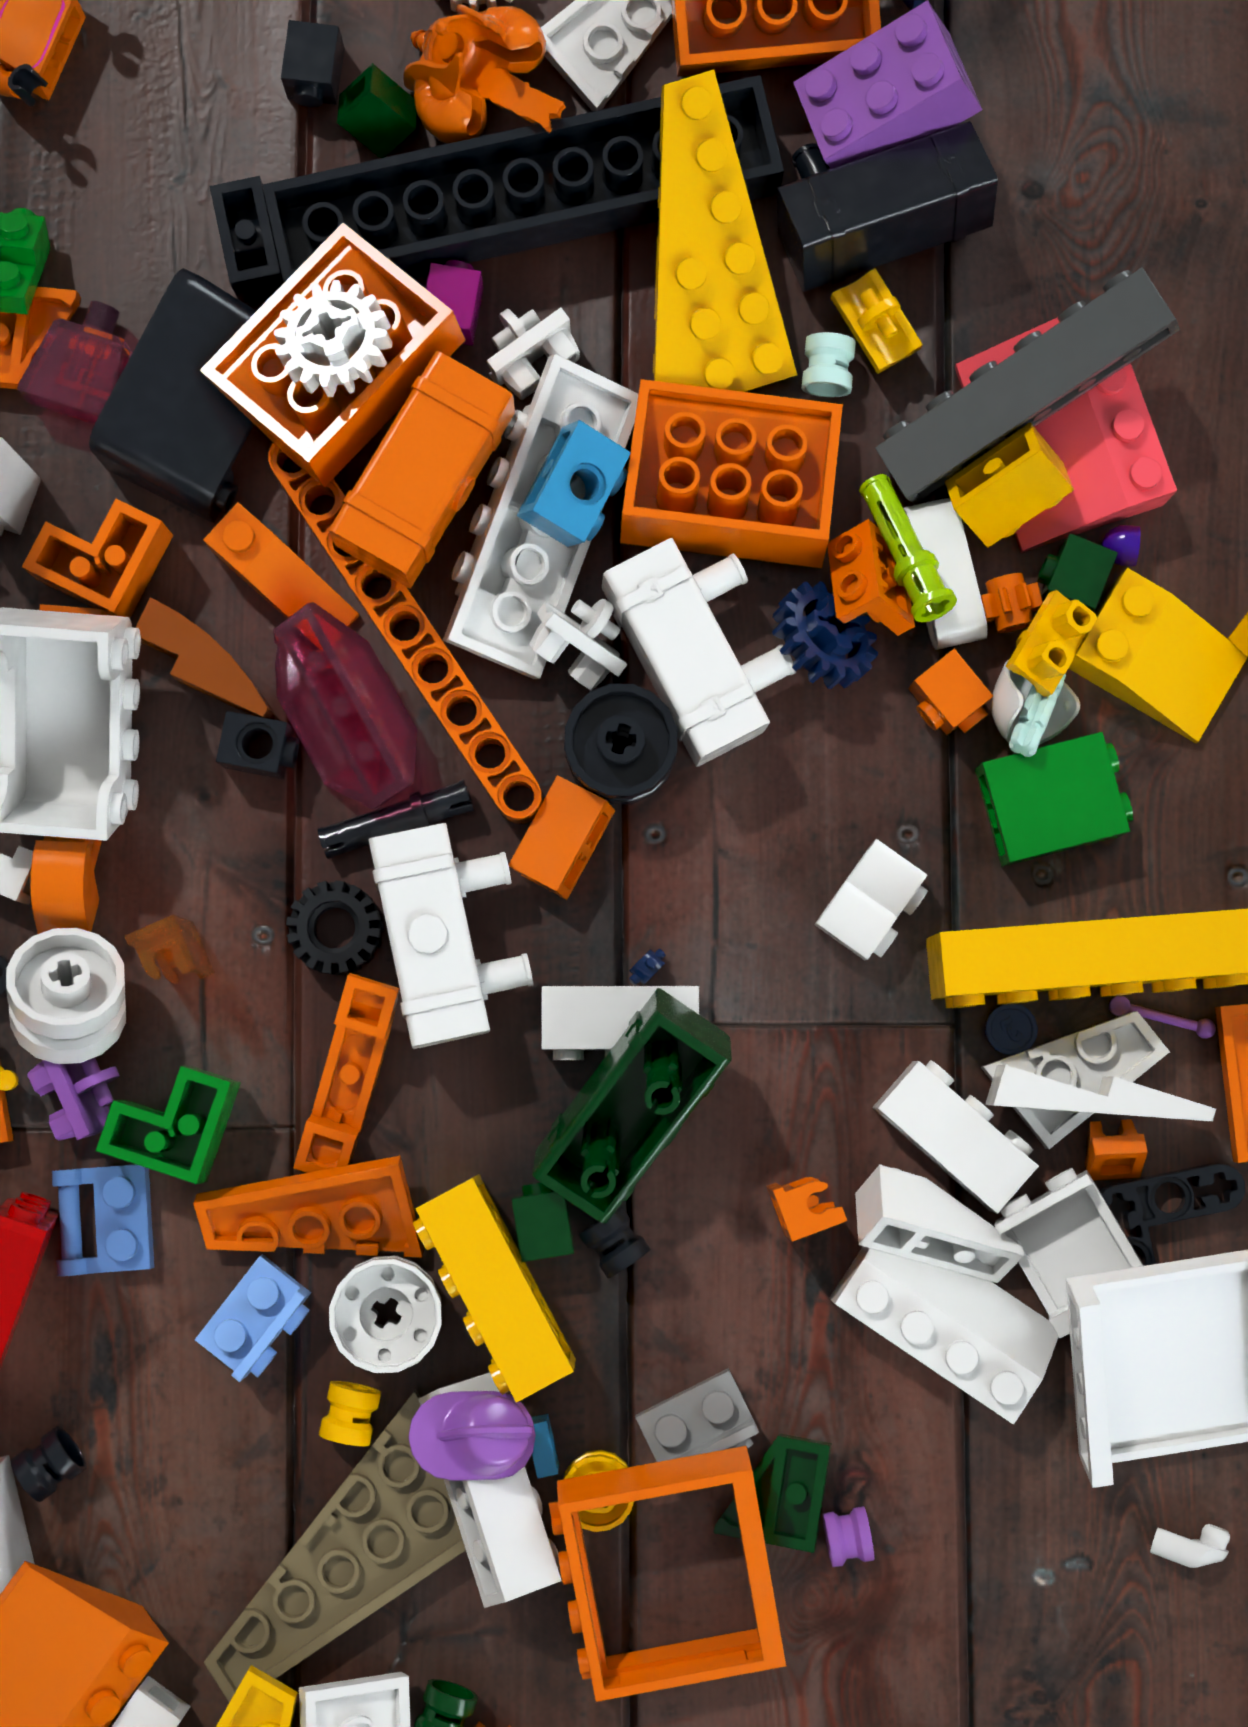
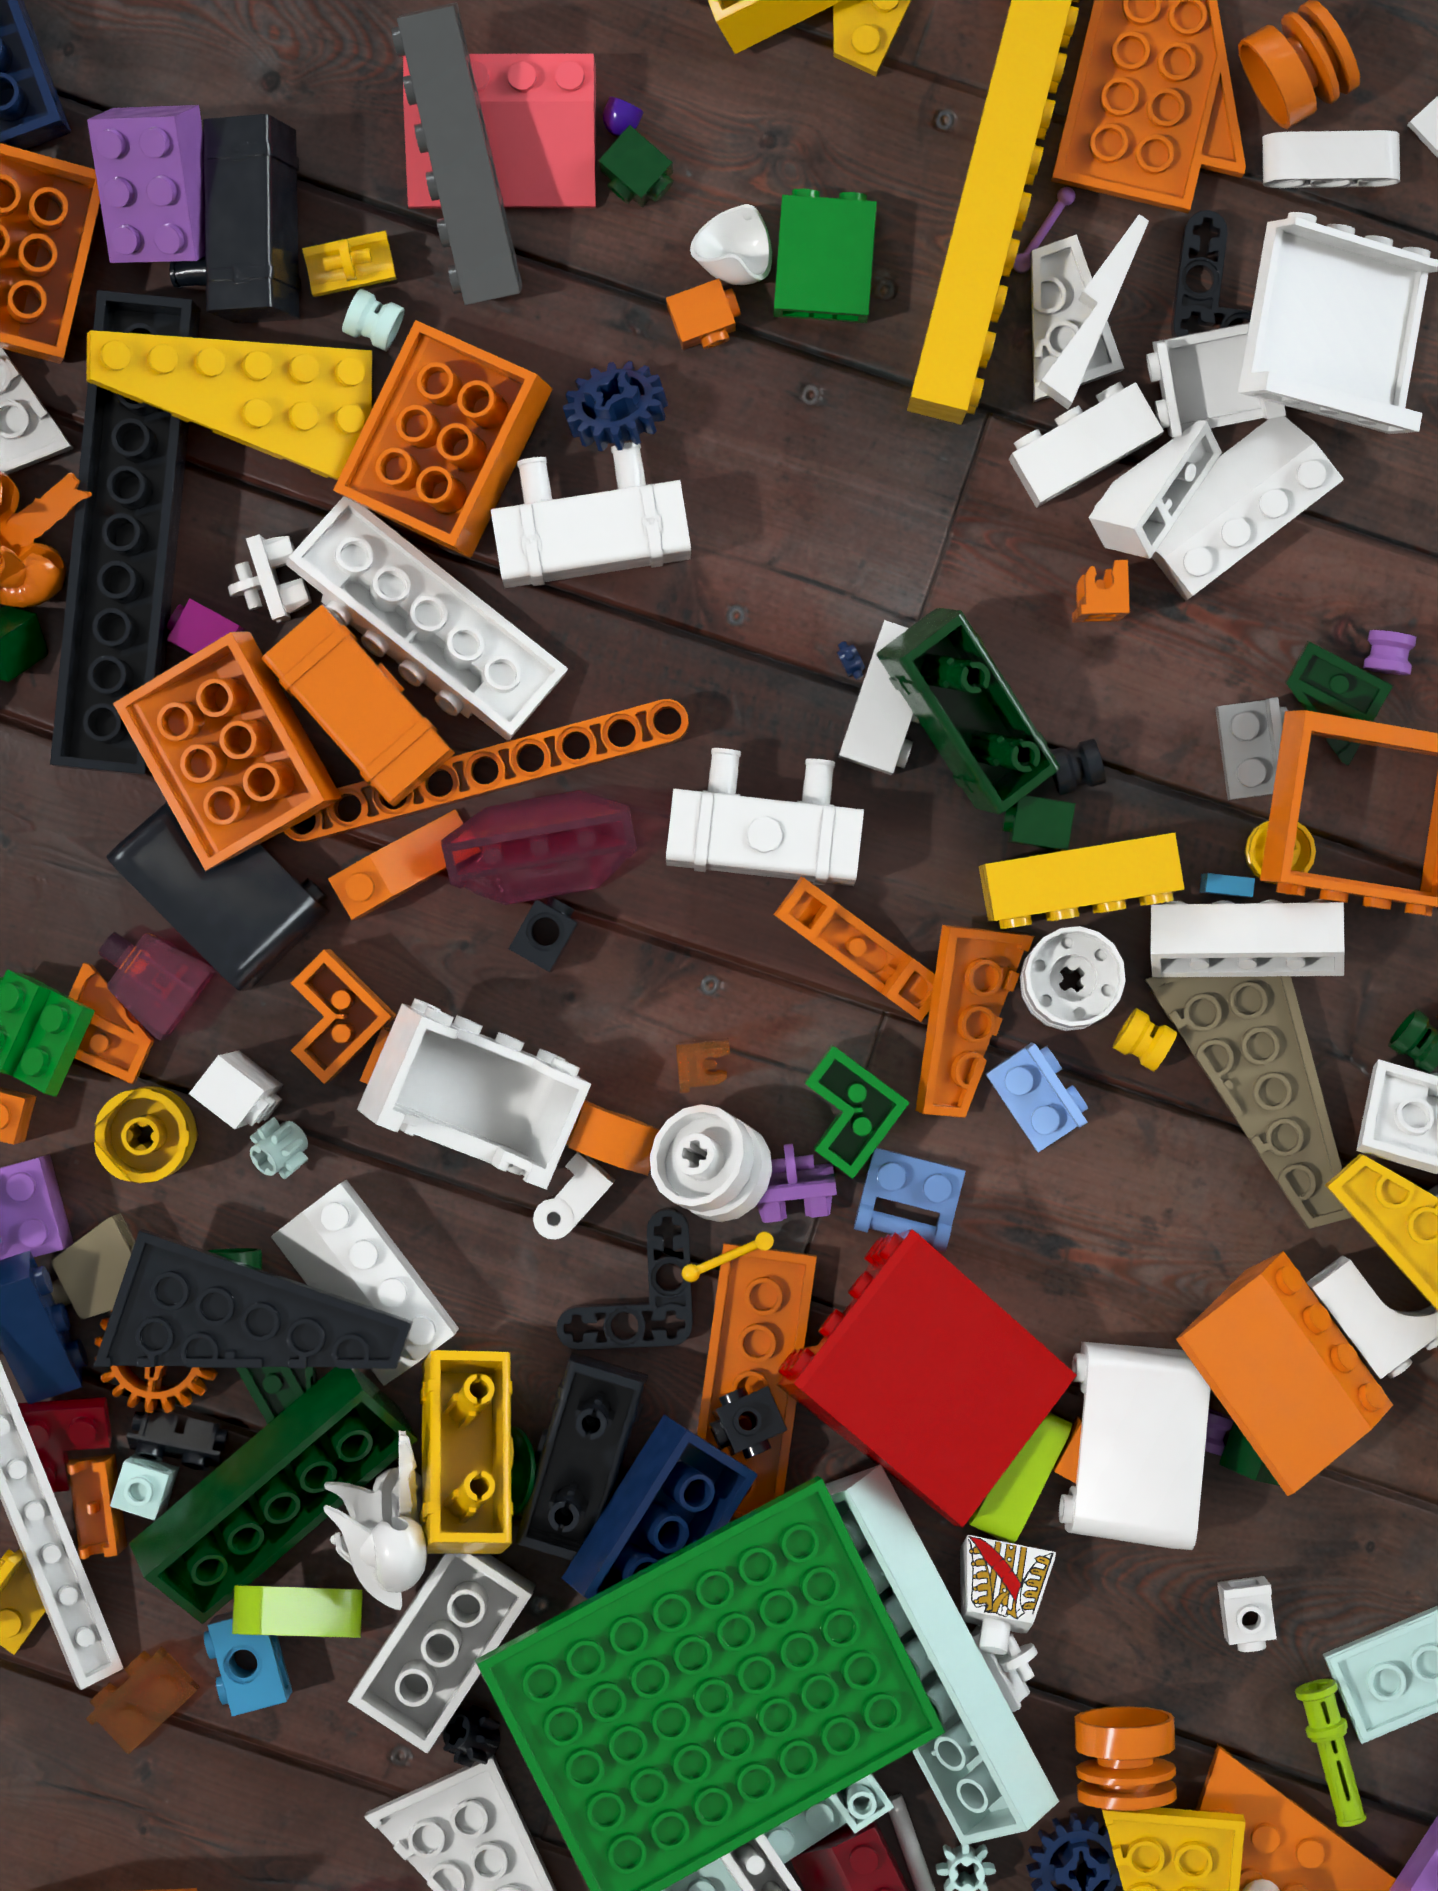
camera: 70 degrees left, 5 degrees up
black wheel [11,1426,87,1502] -> none
dark orange slope [135,597,275,720] -> none
black brick [209,176,284,303] -> none
white gear [274,280,393,397] -> none
black tyre [286,880,384,976] -> none
black pin [317,779,475,859] -> none
medium lavender piece [408,1391,536,1481] -> none
orange hinge [508,775,615,900] -> none
dark azure brick [516,420,631,547] -> none
white hips [530,598,627,691] -> none
black wheel [564,684,678,805] -> none
white brick [814,839,928,961] -> none
orange bracket [827,519,915,636] -> none
lime pin [859,474,957,622] -> none
white beam [903,497,987,650] -> none
yellow brick [945,422,1074,548] -> none
orange gear [981,573,1043,633] -> none
dark blue piece [985,1004,1038,1055] -> none
yellow hips [1006,590,1097,697] -> none
light aqua axle [1009,673,1066,757] -> none
yellow slope [1068,568,1248,743] -> none
orange tile [1085,1119,1148,1181] -> none

